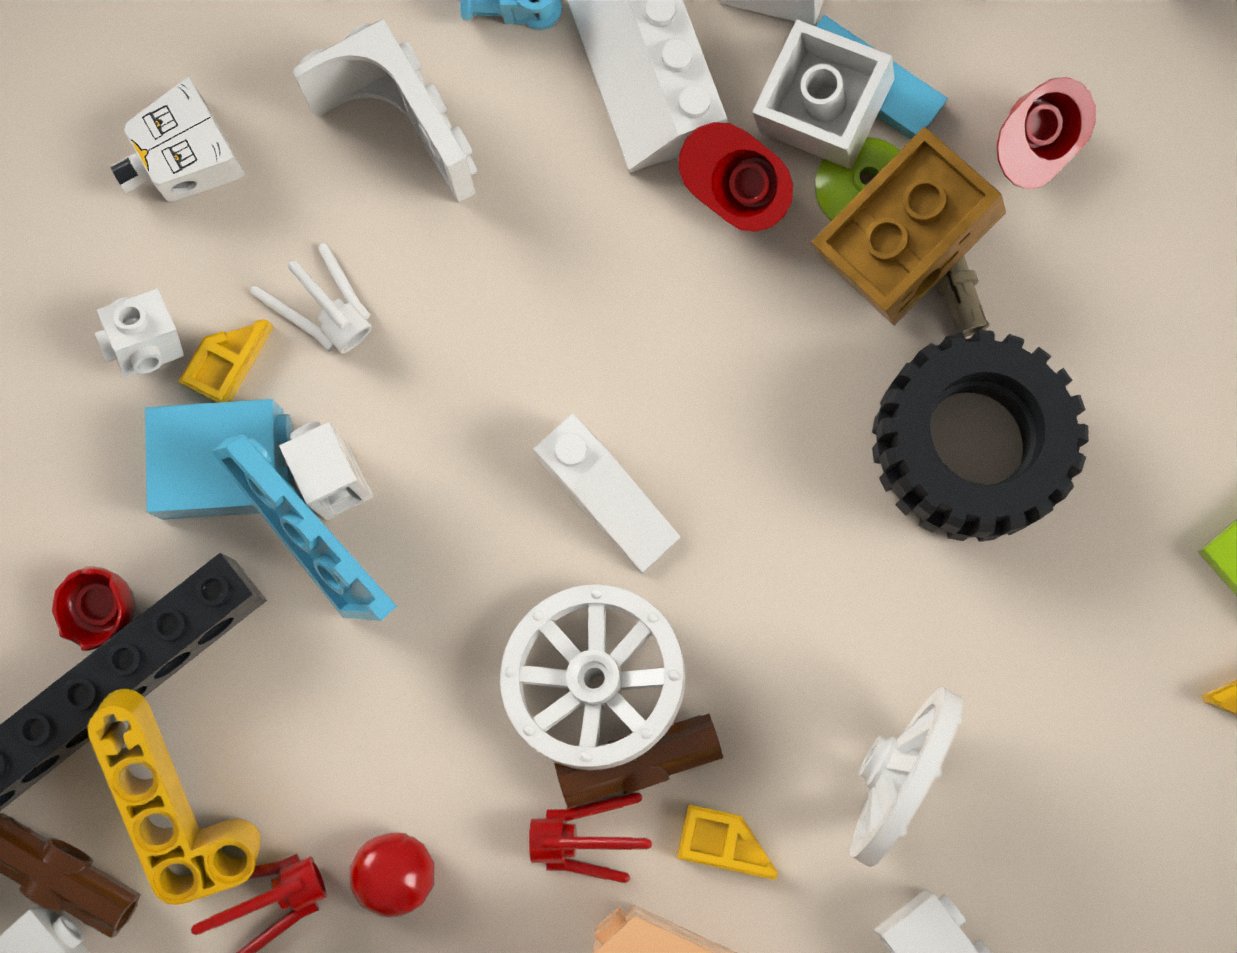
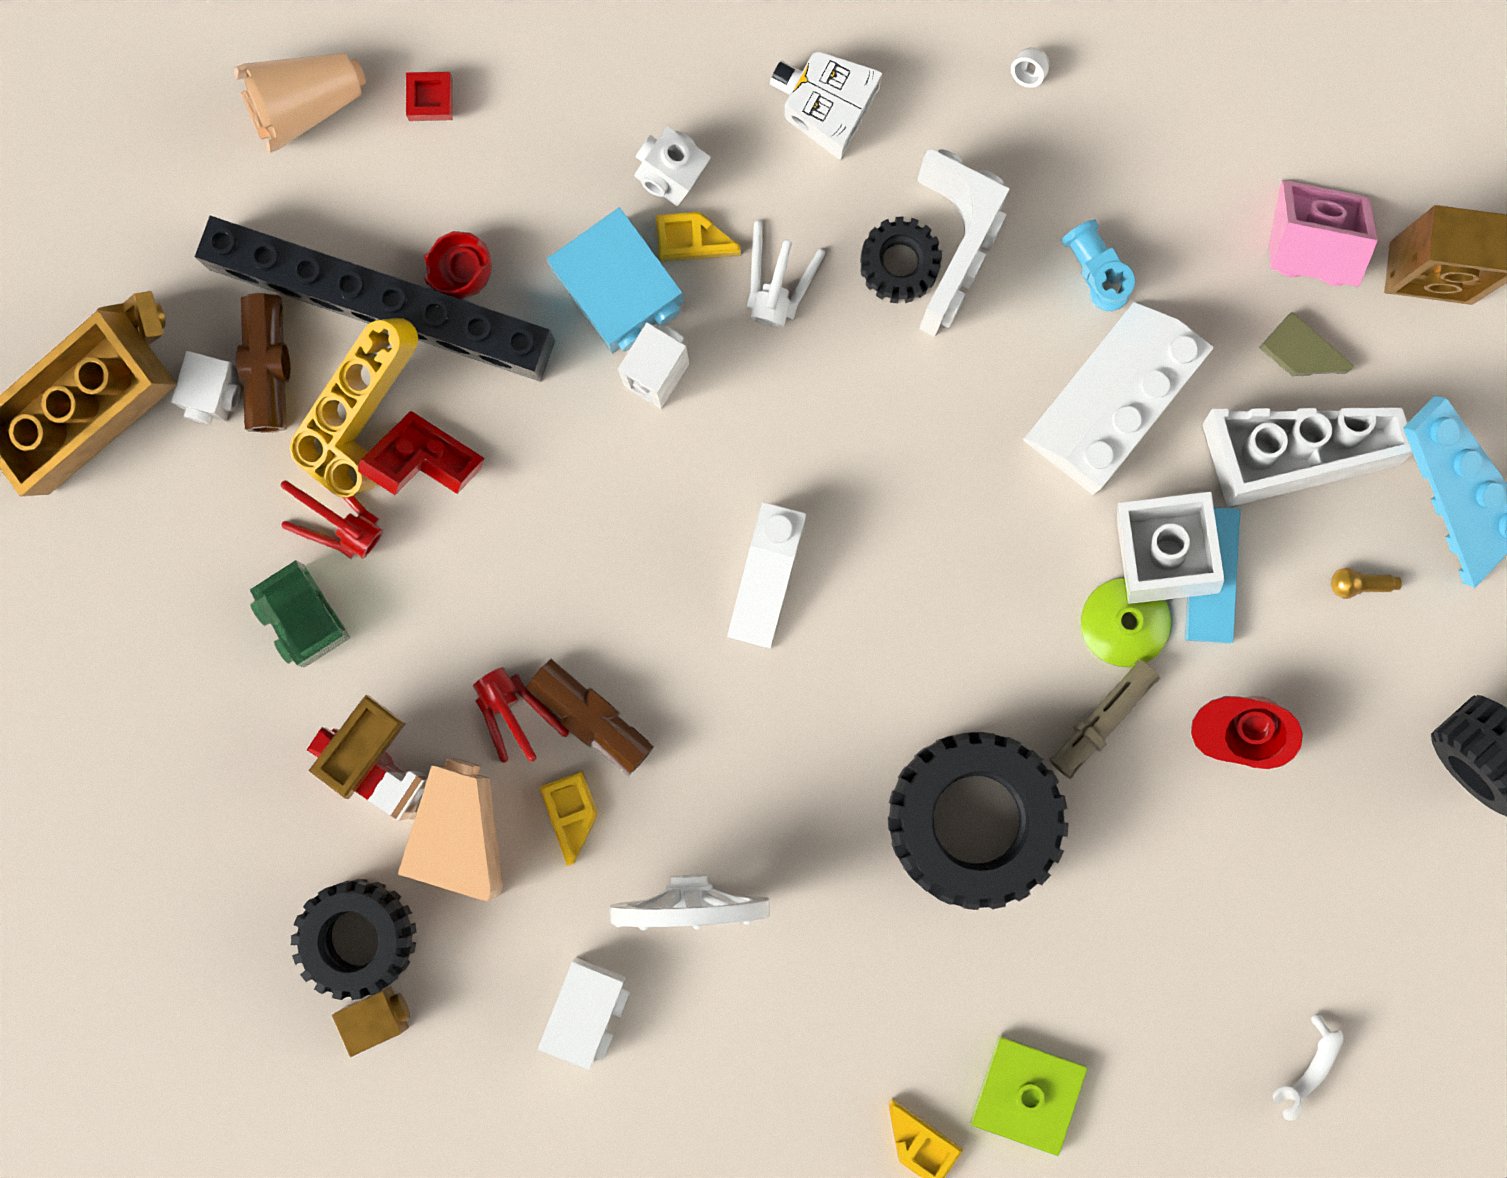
camera: 60 degrees right, 5 degrees up
medium azure wing [211,434,397,621] -> none
red hair [350,832,434,918] -> none
white wheel [500,584,686,770] -> none
red piece [679,122,794,232] -> none
pearl gold piece [811,126,1006,326] -> none
none -> red plate [357,411,485,495]
none -> black tyre [860,216,942,303]

